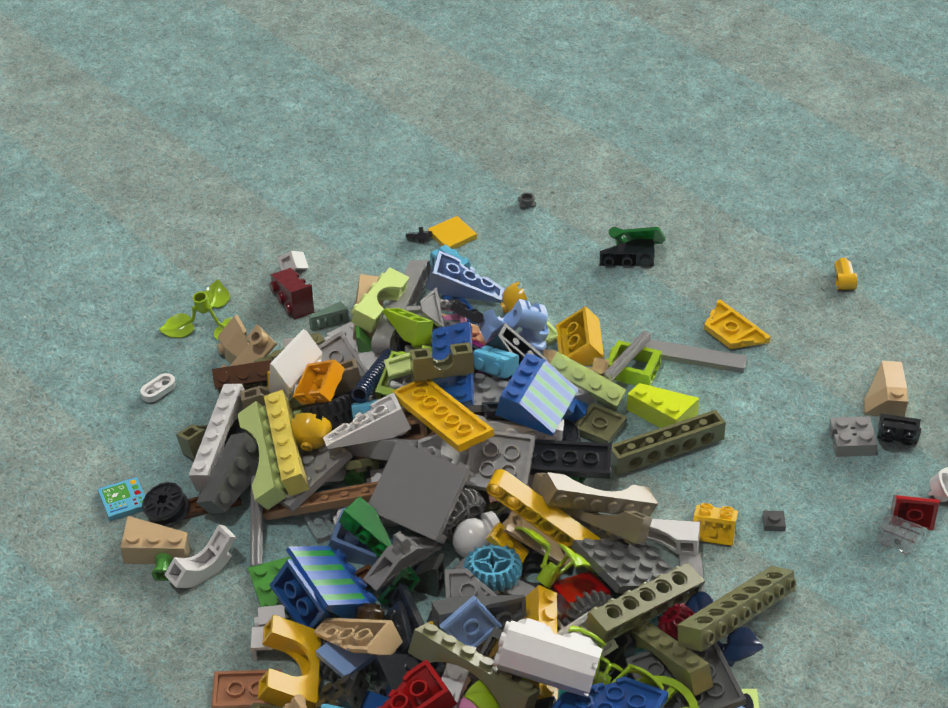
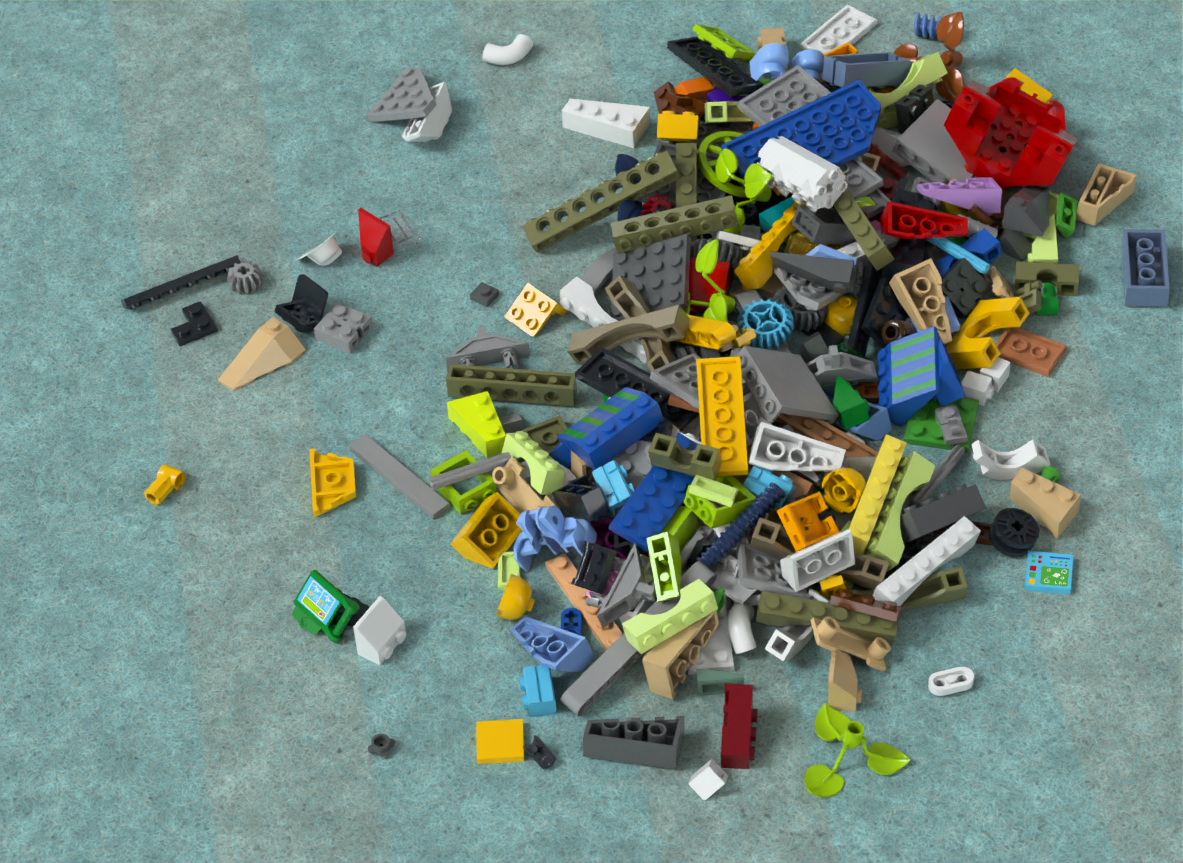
camera: 145 degrees left, 5 degrees up
none -> white slope [353,596,406,665]
none -> light grey connector [446,326,530,372]
none -> light grey slope [499,413,523,434]
none -> dark grey wedge [583,716,685,769]
none -> light grey plate [935,405,968,446]

